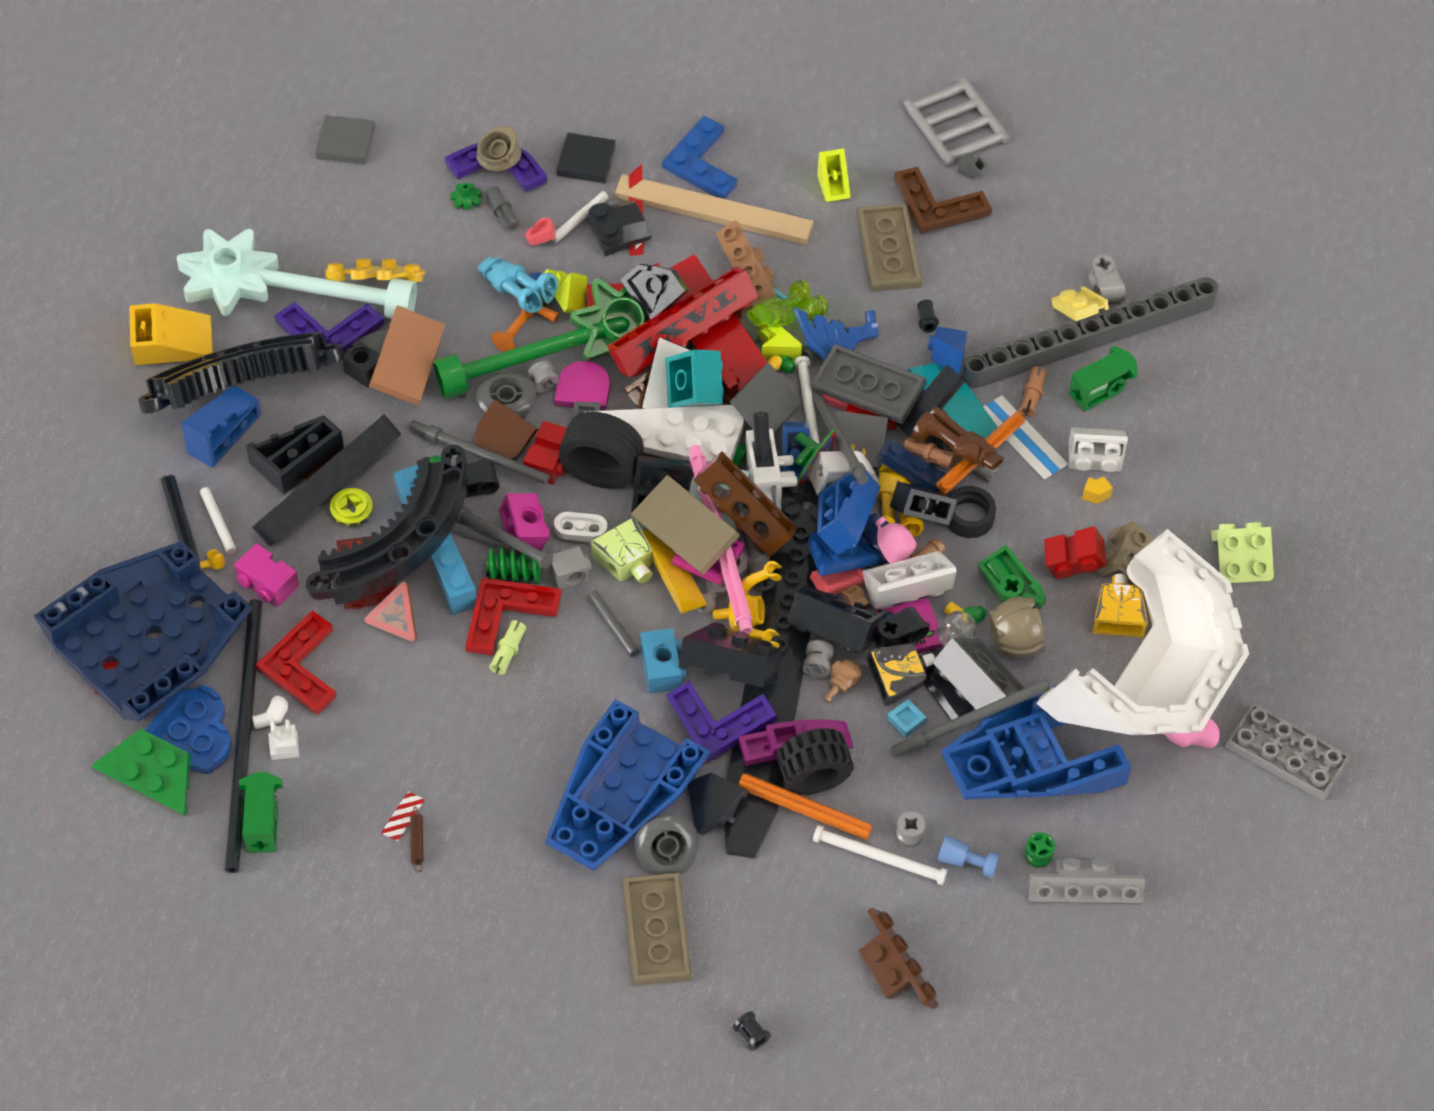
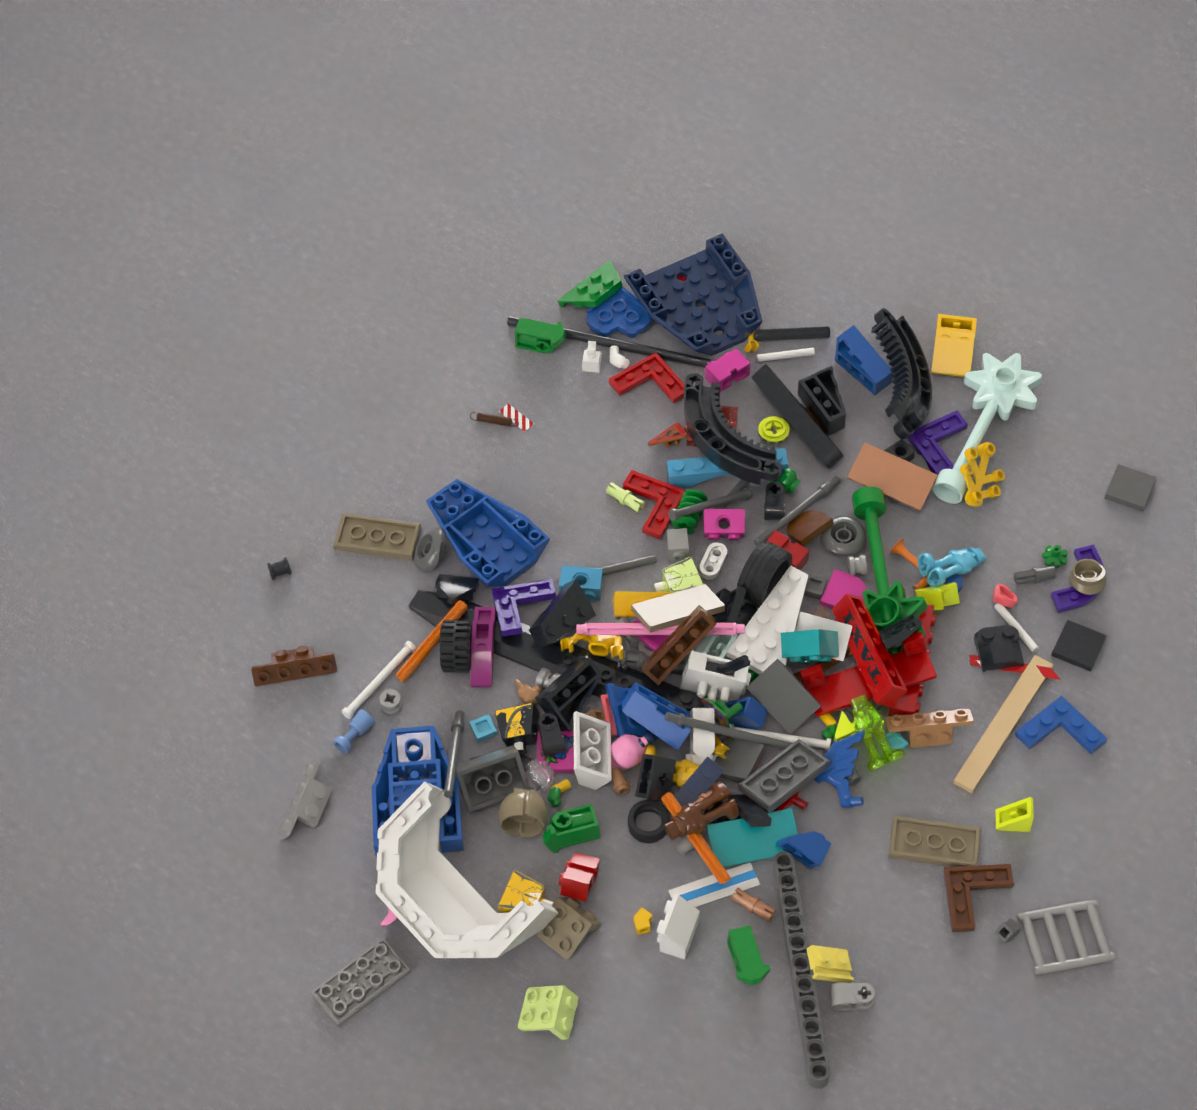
camera: 110 degrees right, 0 degrees up
black pin [917,299,939,333] -> none
green wheel [1024,832,1055,868] -> none

